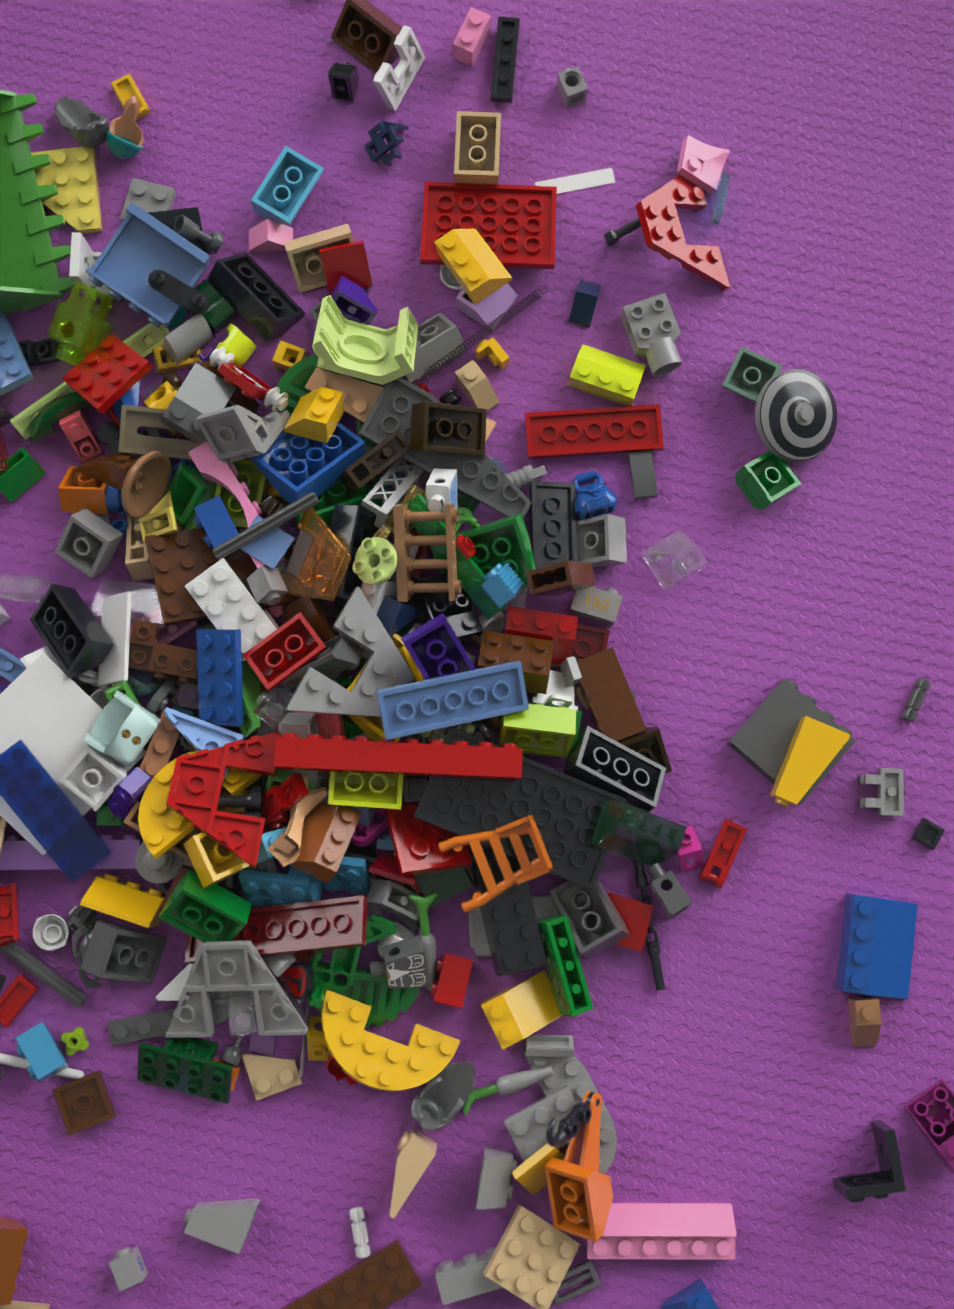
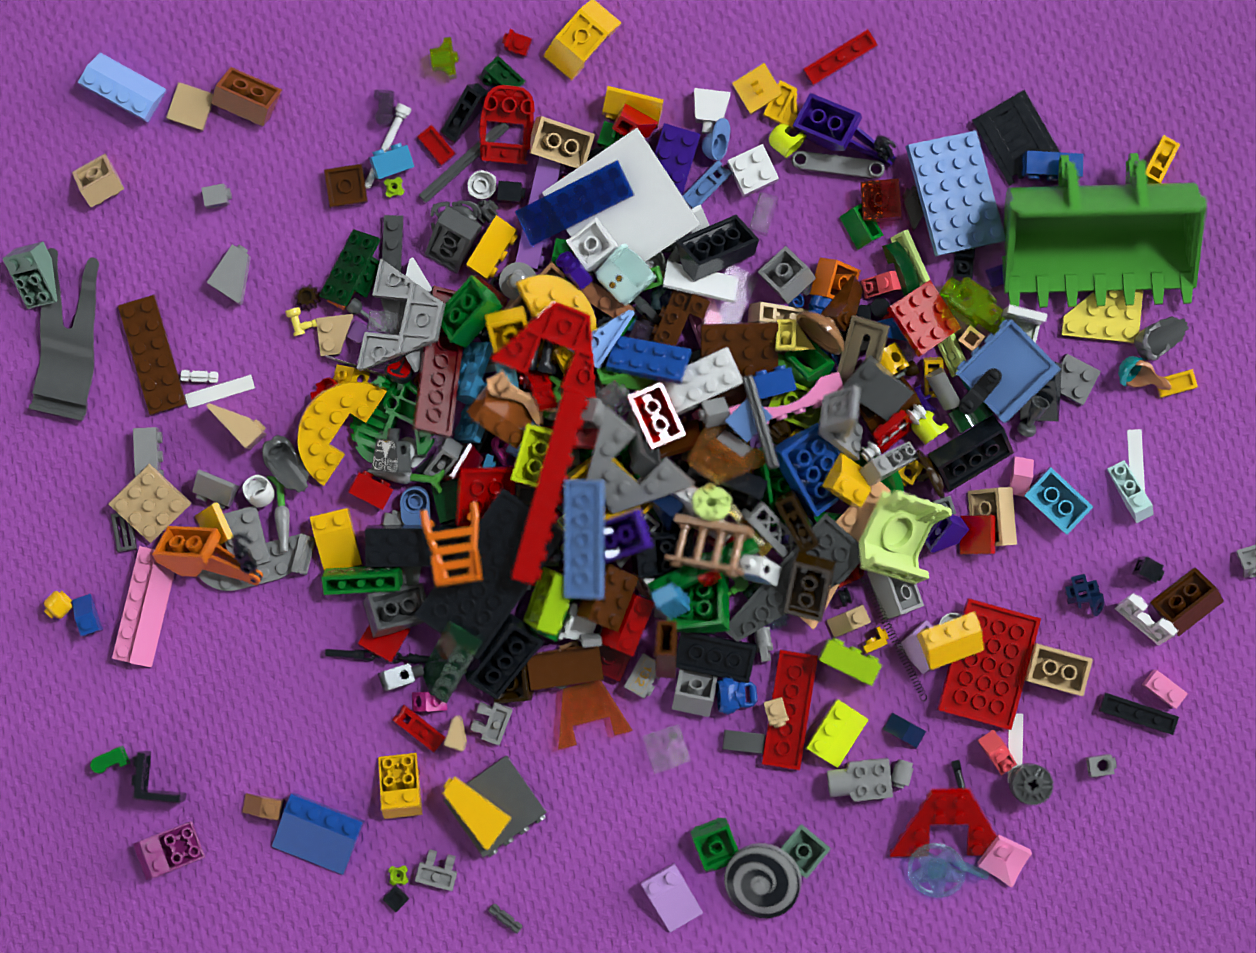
camera: 105 degrees right, 5 degrees up
none -> green leg [90,746,131,773]
none -> white sticker [185,375,255,408]
none -> white helmet [242,475,275,508]
none -> light yellow piece [285,307,317,337]
none -> dark brown piece [294,284,321,311]
none -> yellow slope [378,753,423,819]
none -> lime plate [389,865,408,885]
none -> medium blue cap [400,486,430,525]
none -> tan tile [444,715,467,751]
none -> light grey plate [470,702,513,745]
none -> black brick [497,181,525,204]
none -> clear orange wing [558,680,633,750]
none -> lavender slope [641,863,703,932]
none -> tan bracket [763,697,789,728]
none -> lime brick [818,638,882,686]
none -> light grey slope [859,441,919,486]
none -> light grey brick [891,759,914,789]
none -> clear light blue wheel [908,843,966,898]
none -> dark brown shield [917,450,945,499]
none -> light nougat brick [958,325,985,353]
none -> coral slope [978,730,1017,776]
none -> dark purple tile [985,264,1004,288]
none -> dark grey wheel [1009,763,1053,805]
none -> light aqua slope [1107,460,1153,523]
none -> white sticker [1127,429,1145,492]

